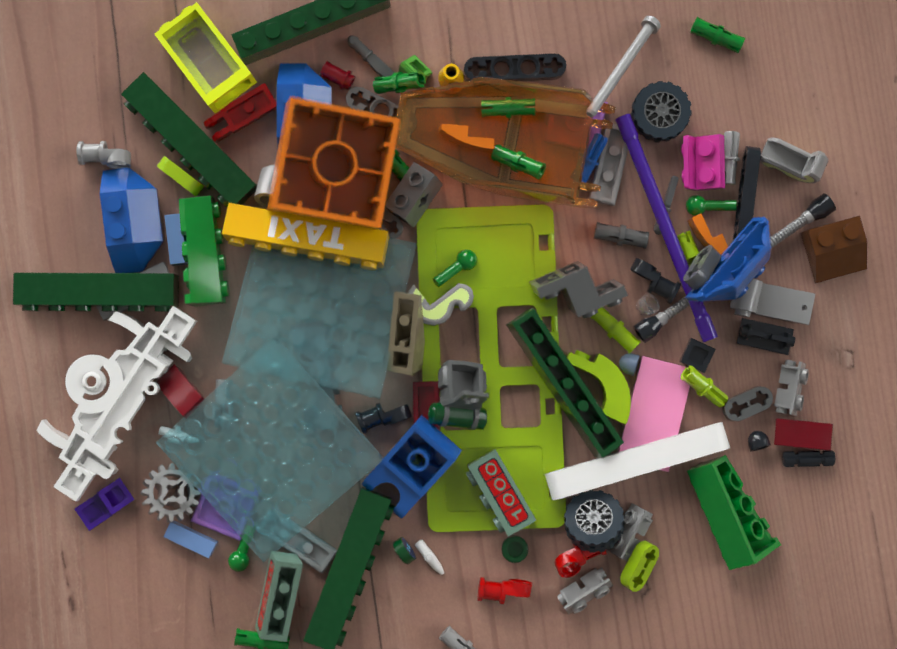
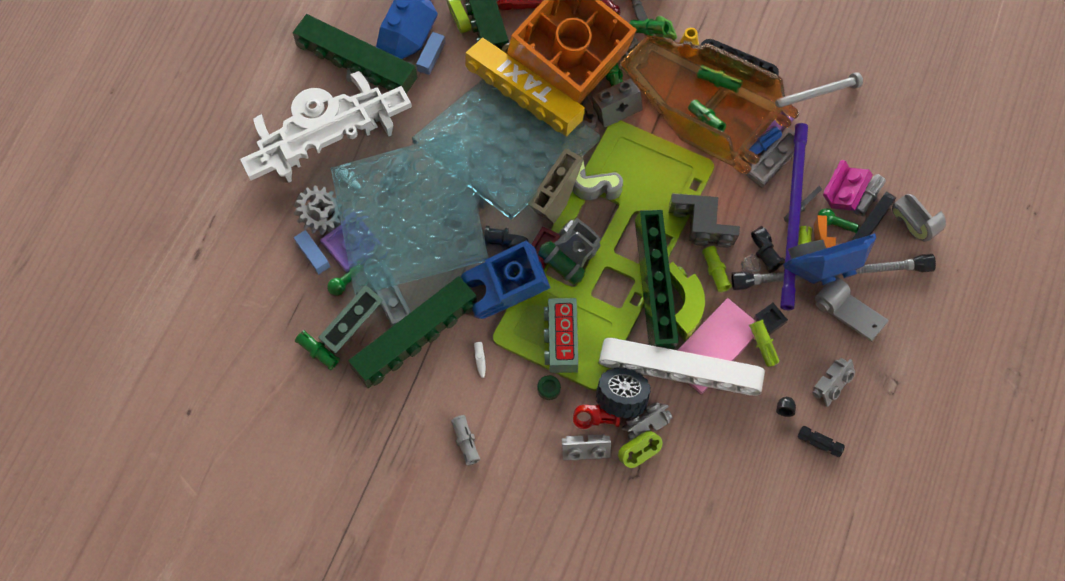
camera: 30 degrees right, 20 degrees down
dark purple slope [75,478,135,531] -> none
dark red slope [156,364,205,419] -> none
green wedge [179,195,229,307] -> none
dark green tile [393,537,416,564] -> none
green bar [433,249,477,287] -> none
orange slope [438,124,495,153] -> none
red connector [477,577,532,605] -> none
dark grey pin [594,222,649,249] -> none
sand blue hinge [619,353,640,376] -> none
black wheel [631,81,692,142] -> none
green wedge [687,455,781,570] -> none
green pin [690,17,745,54] -> none
dark grey beam [722,386,773,421] -> none
black hinge [736,318,796,355] -> none
dark red slope [774,418,833,450] -> none
reddish brown slope [801,215,867,283] -> none

